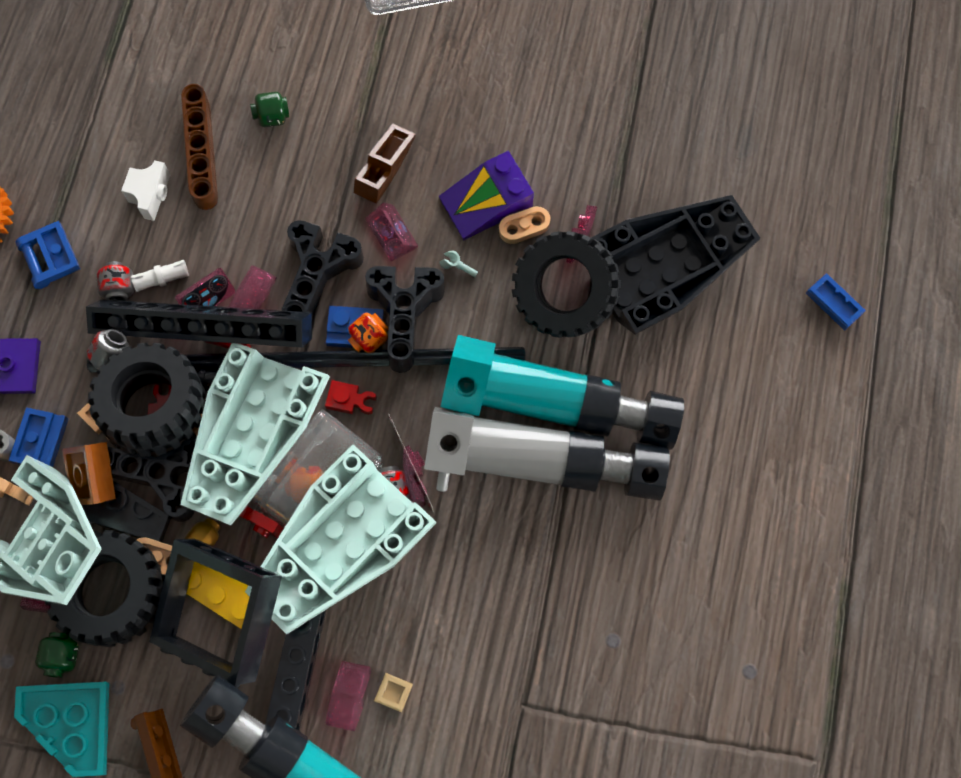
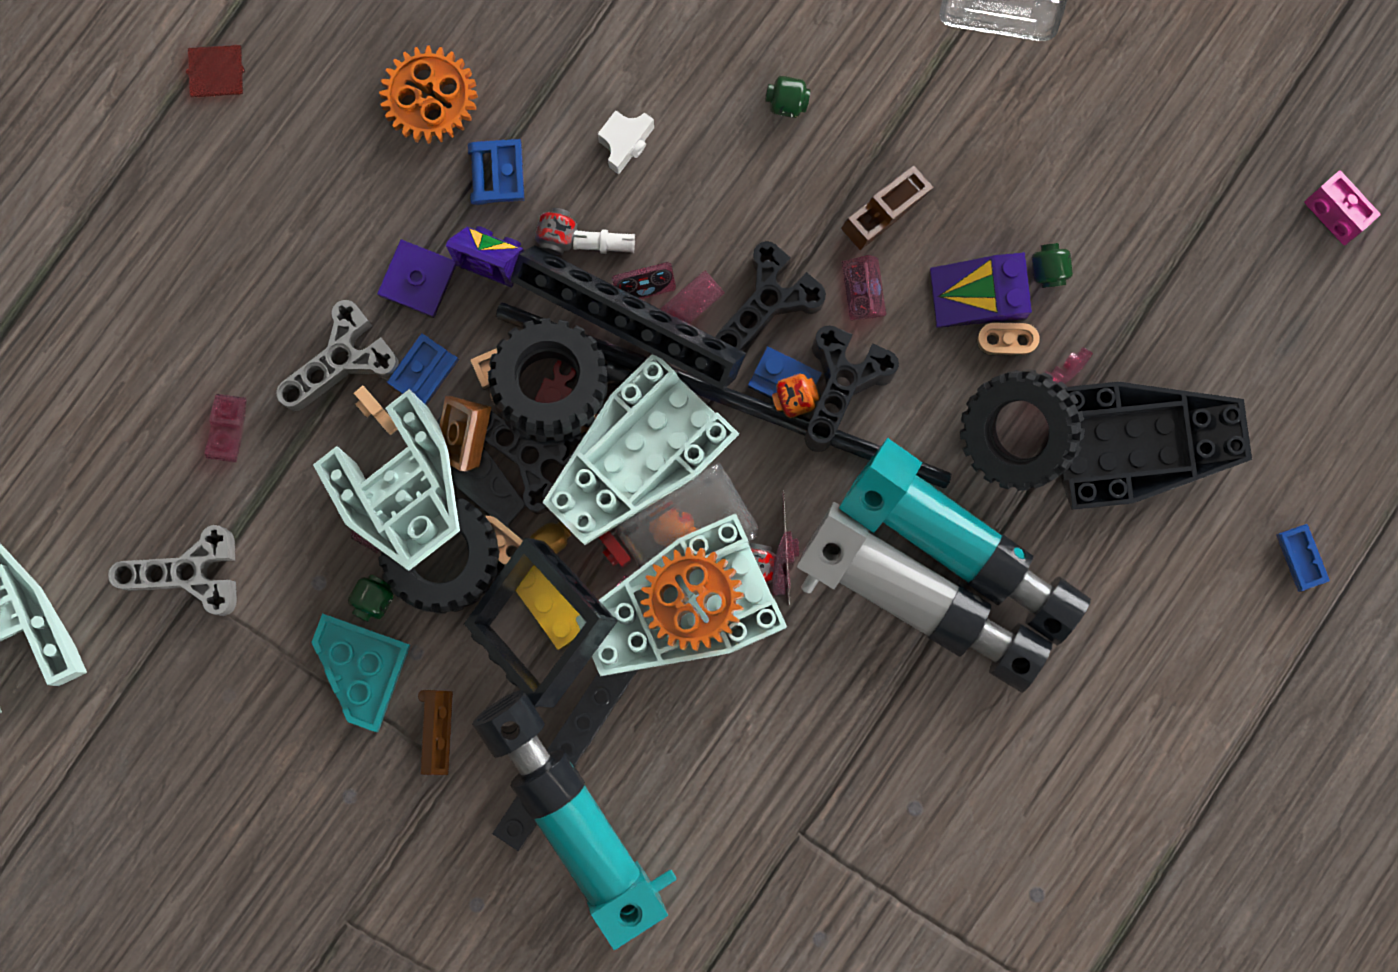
camera: 25 degrees right, 10 degrees up
flat silver head [87,329,129,369] -> none
reddish brown beam [181,84,218,210] -> none
red plate [325,380,377,415] -> none
clear pink slope [325,661,371,731] -> none
tan tile [374,673,413,713] -> none
light aqua hand [440,251,478,277] -> none
none -> dark purple slope [446,226,524,288]
none -> orange gear [640,547,744,651]
none -> dark green head [1031,243,1073,288]
none -> dark pink bracket [1304,170,1381,245]

